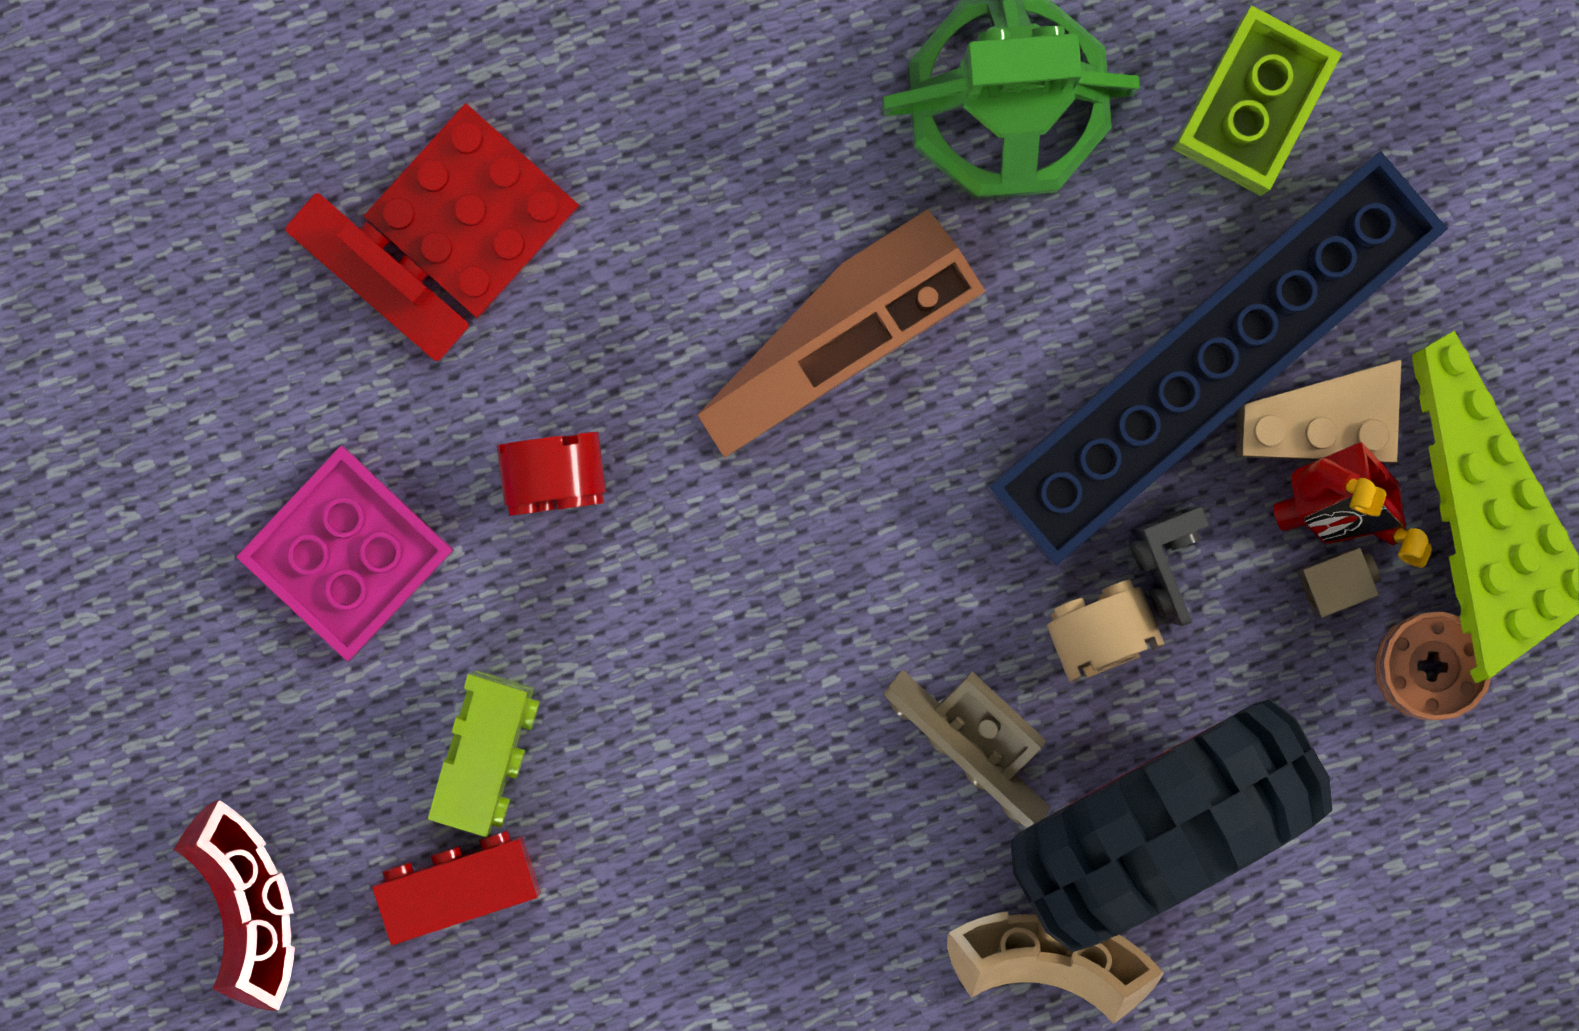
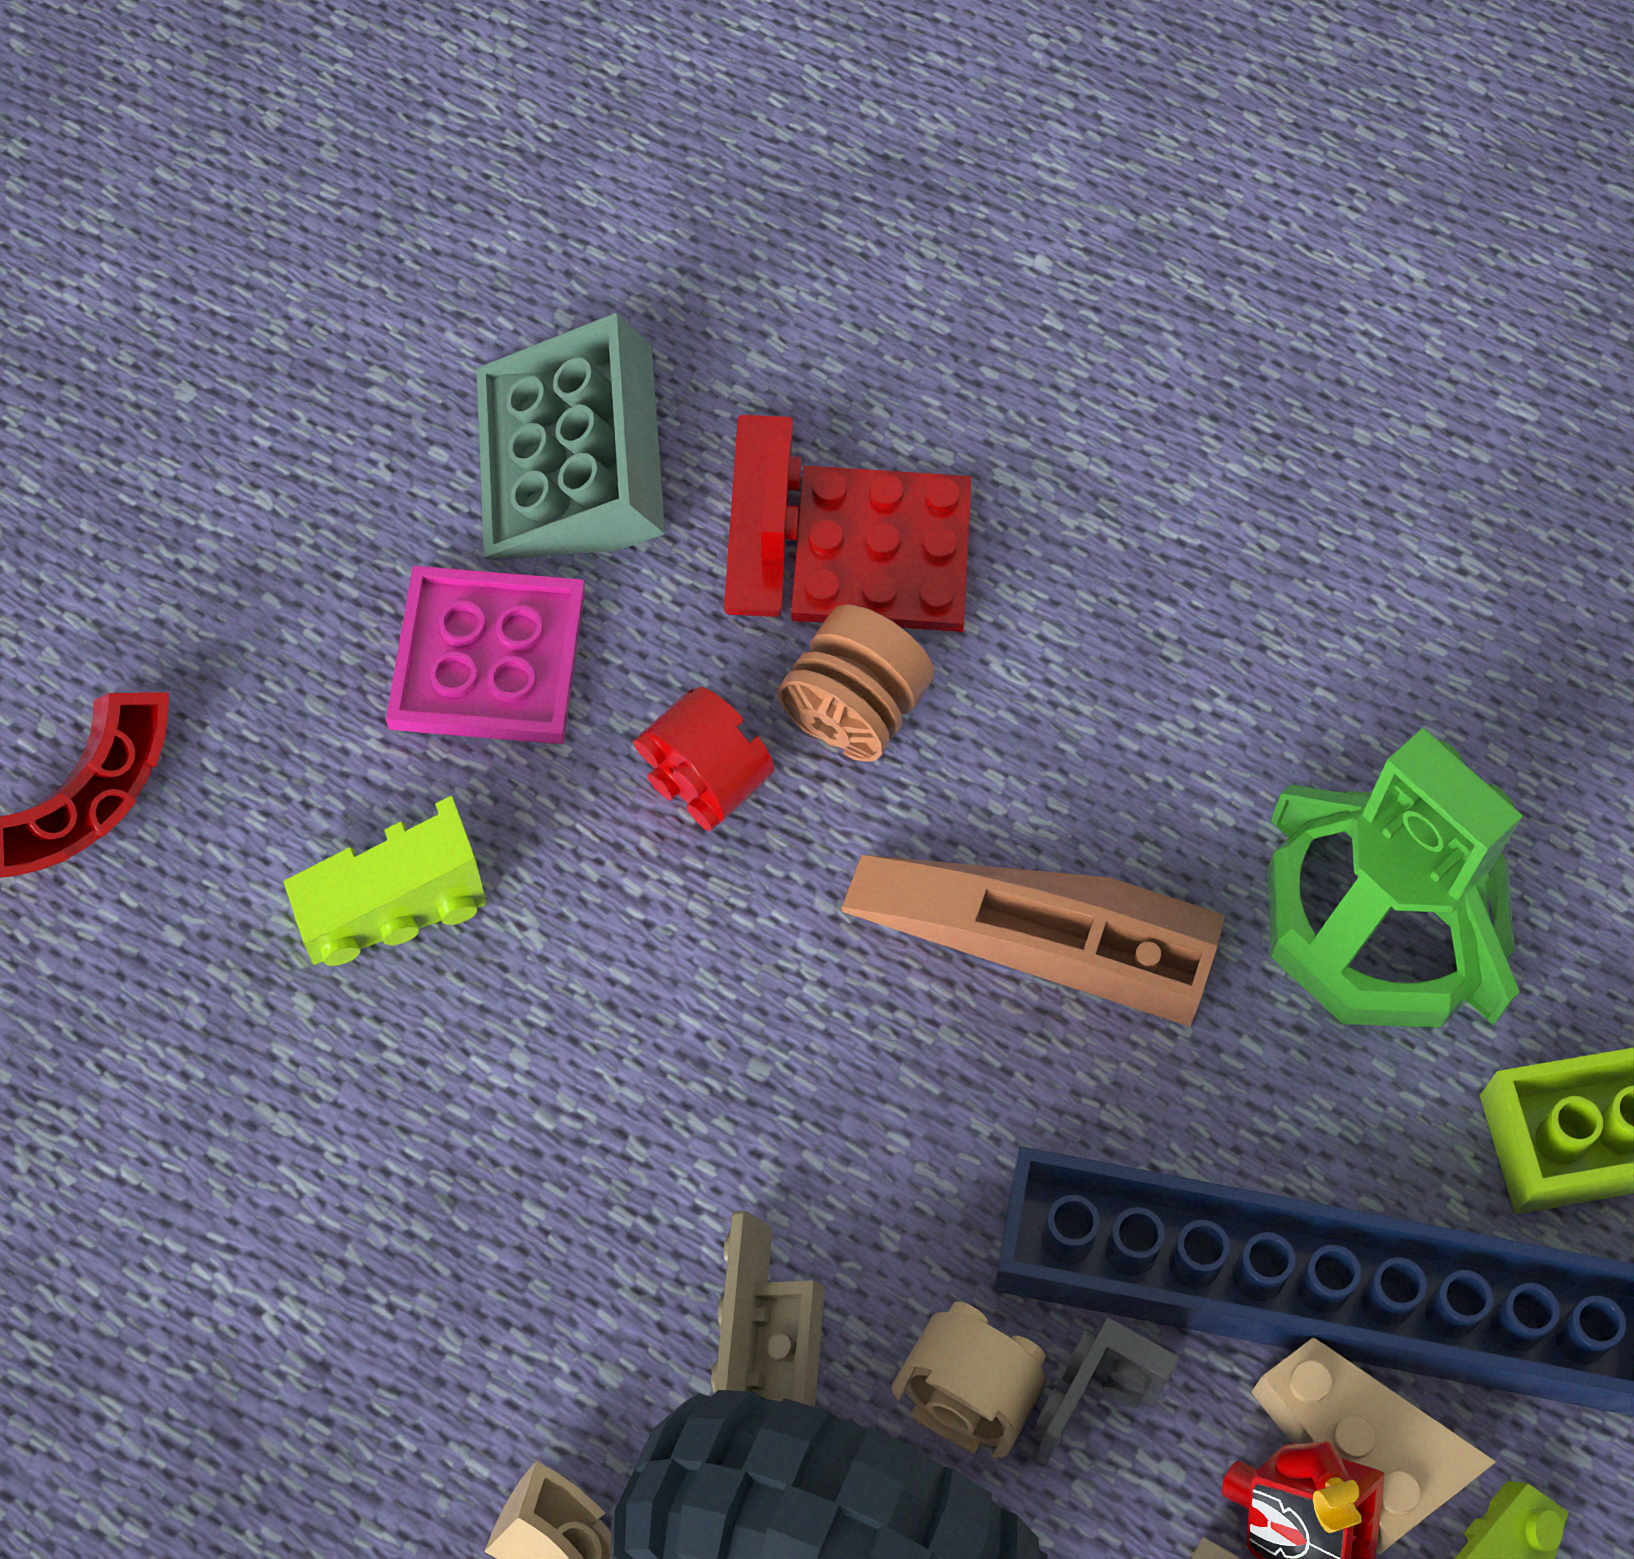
camera: 55 degrees right, 25 degrees down
red brick [372,830,541,946] -> none
none -> sand green slope [476,313,665,560]
none -> nougat wheel [777,604,934,762]

